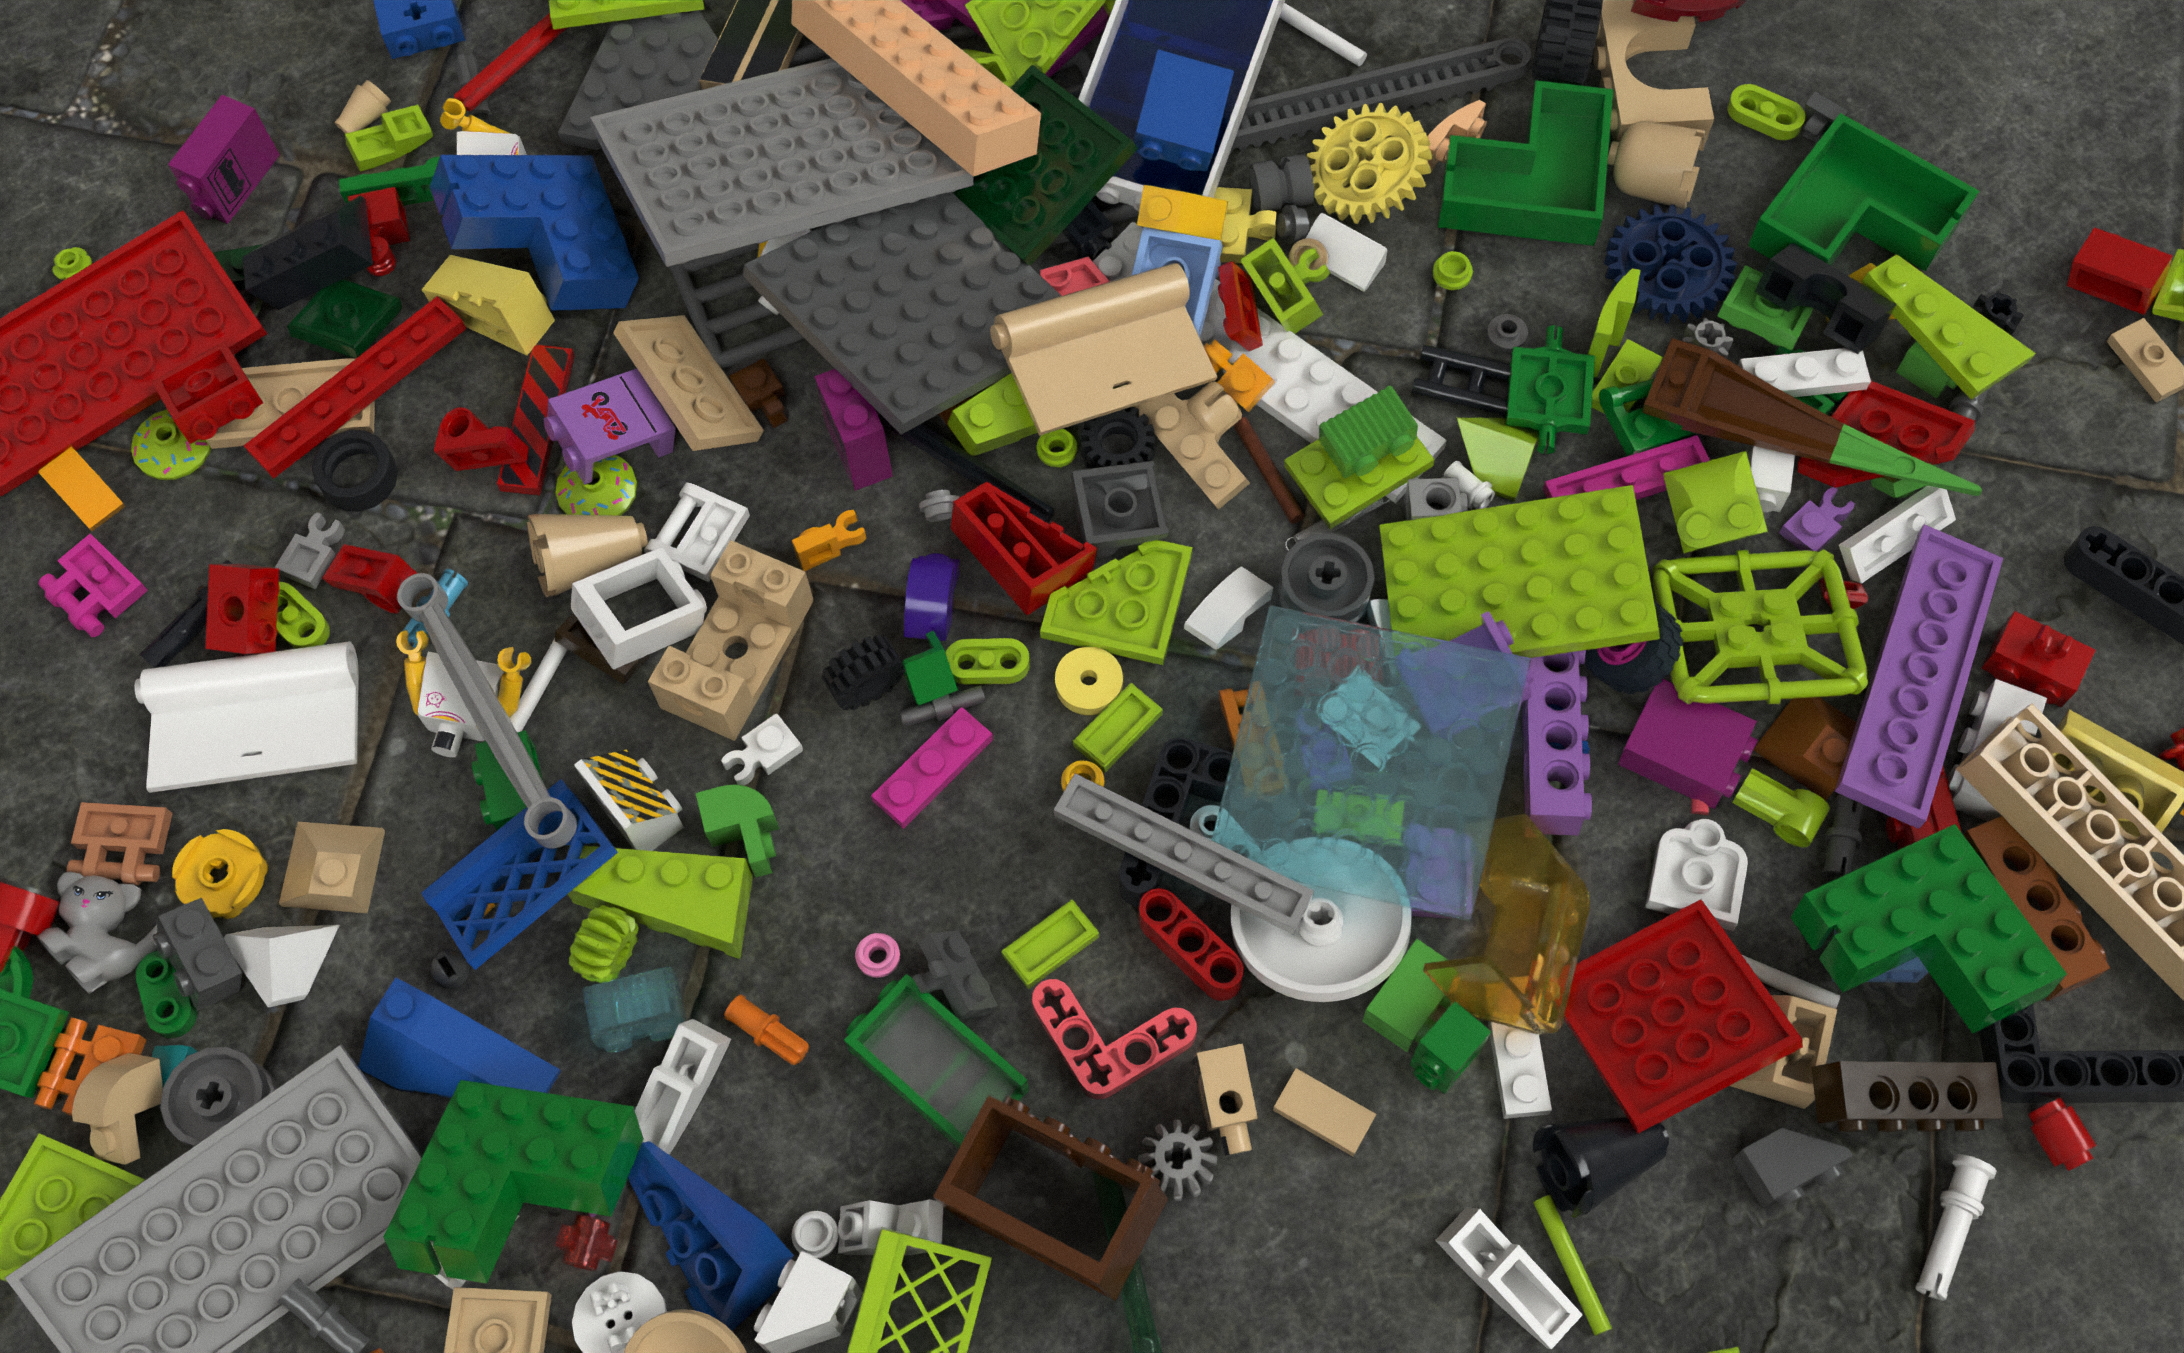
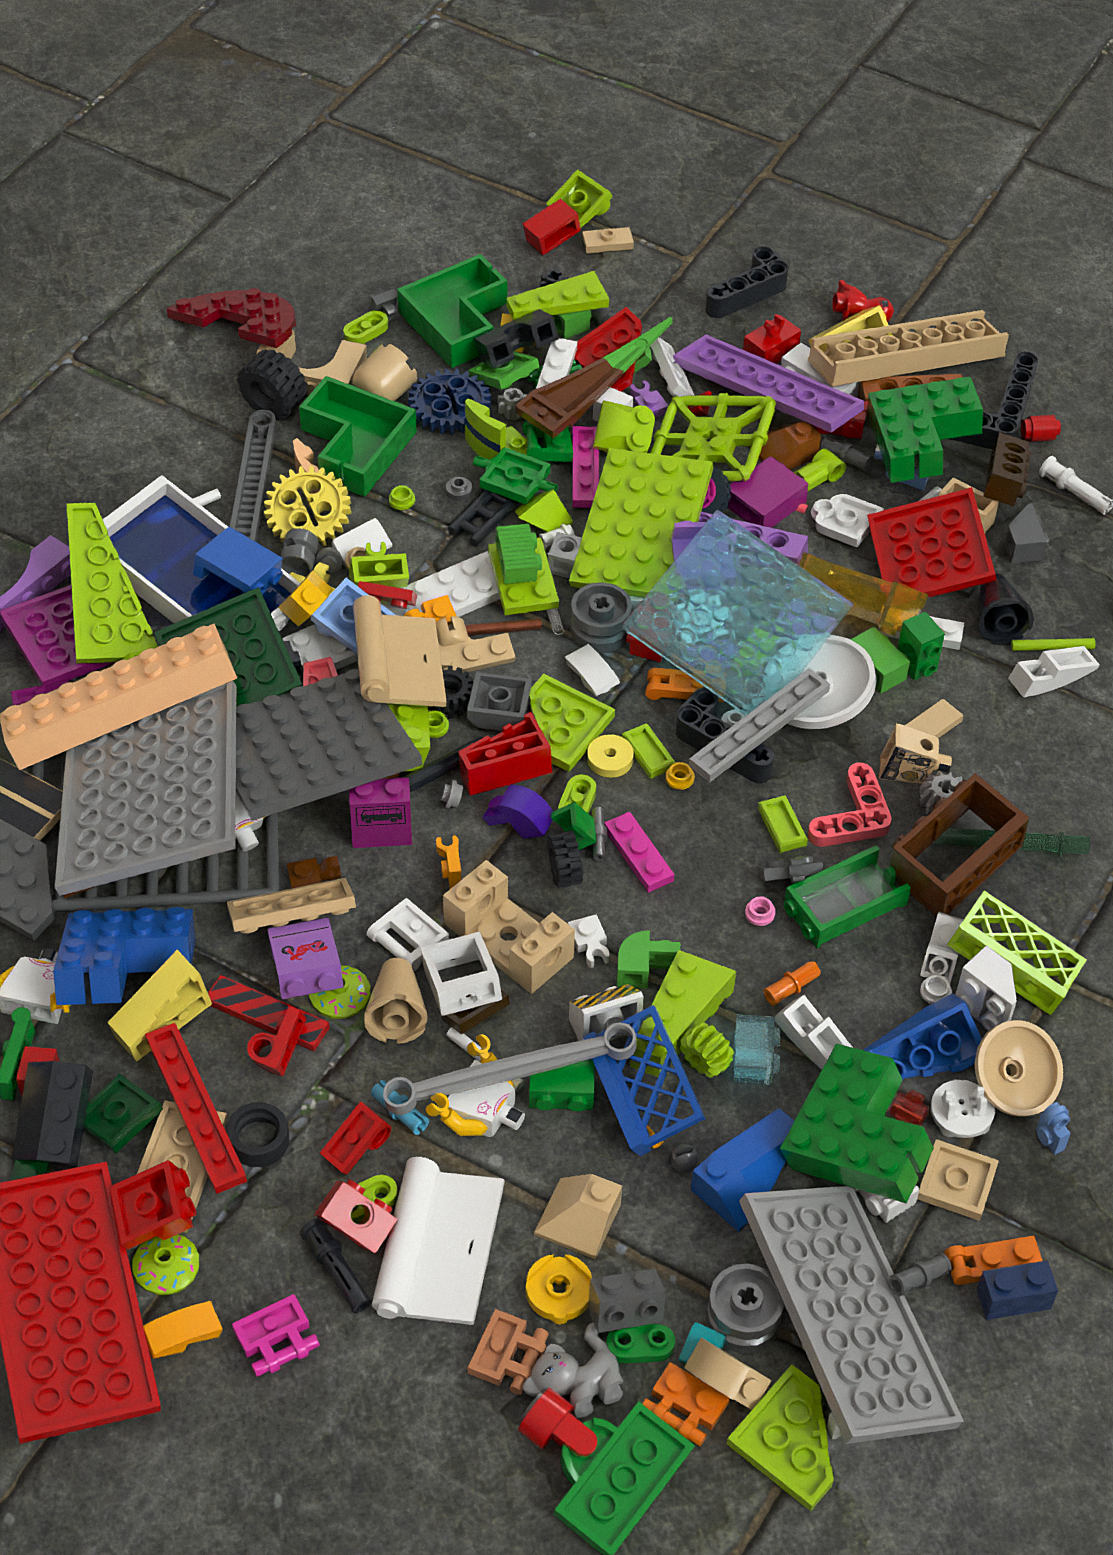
camera: 75 degrees left, 15 degrees down
white slope [224,925,340,1008] -> none
light grey plate [274,512,345,589] -> none
red beam [1139,888,1244,1001] -> none

